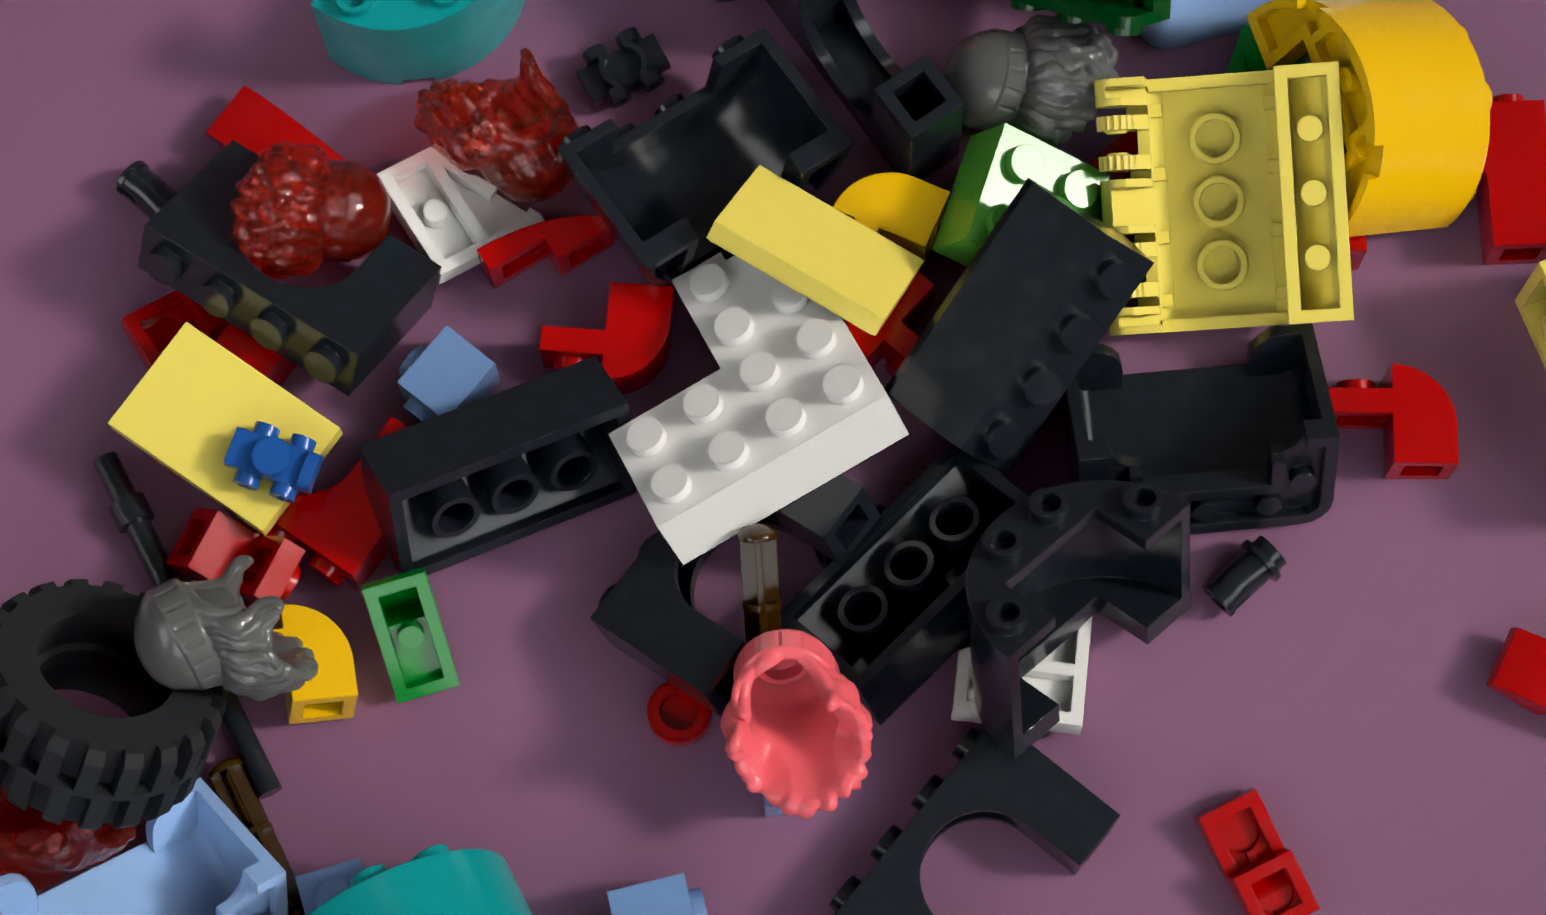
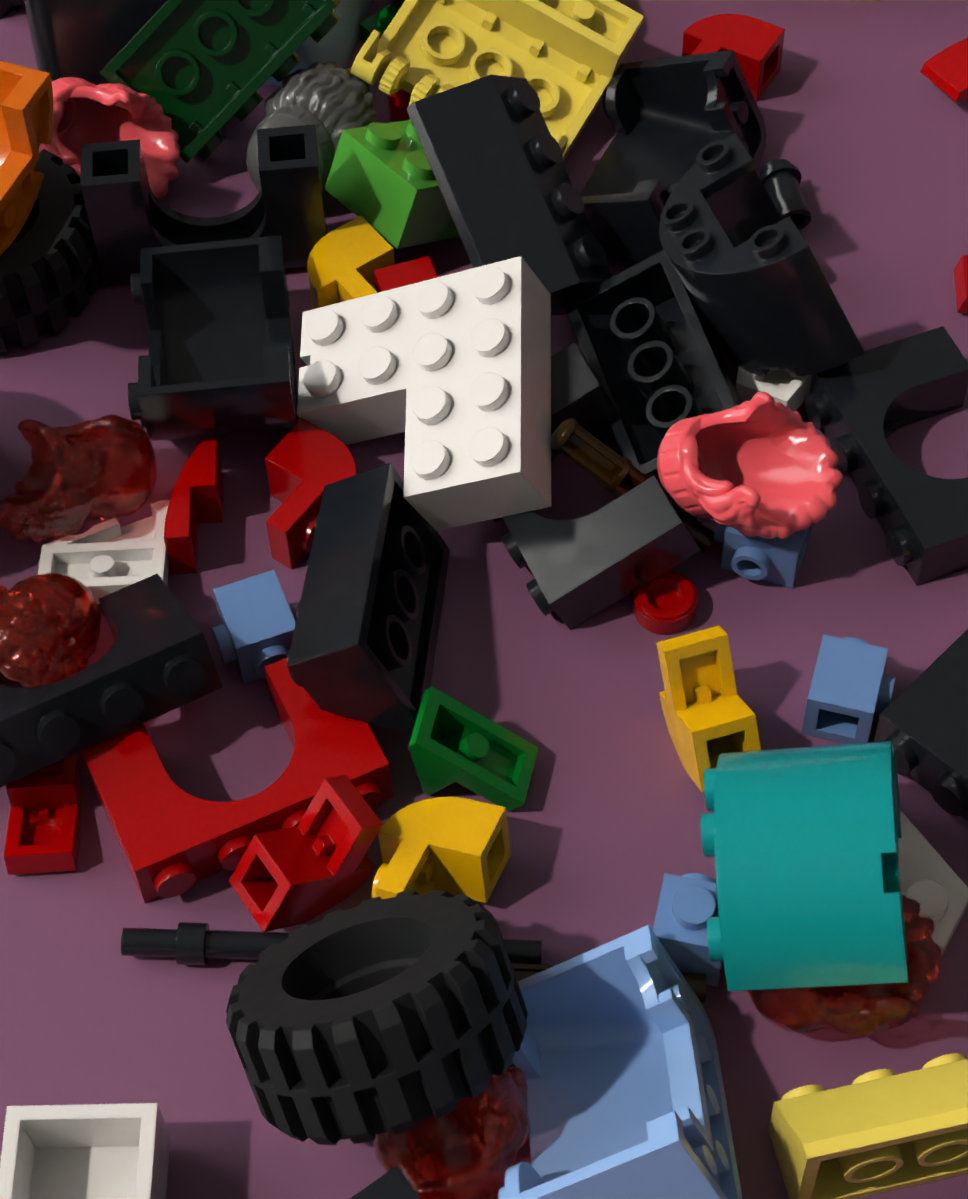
camera: 60 degrees left, 20 degrees down
light yellow tile [108,322,343,536] -> none
dark grey hair [134,555,318,702] -> none
blue piece [223,421,324,503] -> none
black piece [576,27,671,109] -> none
light yellow tile [706,165,924,336] -> none
none -> yellow brick [656,625,761,792]

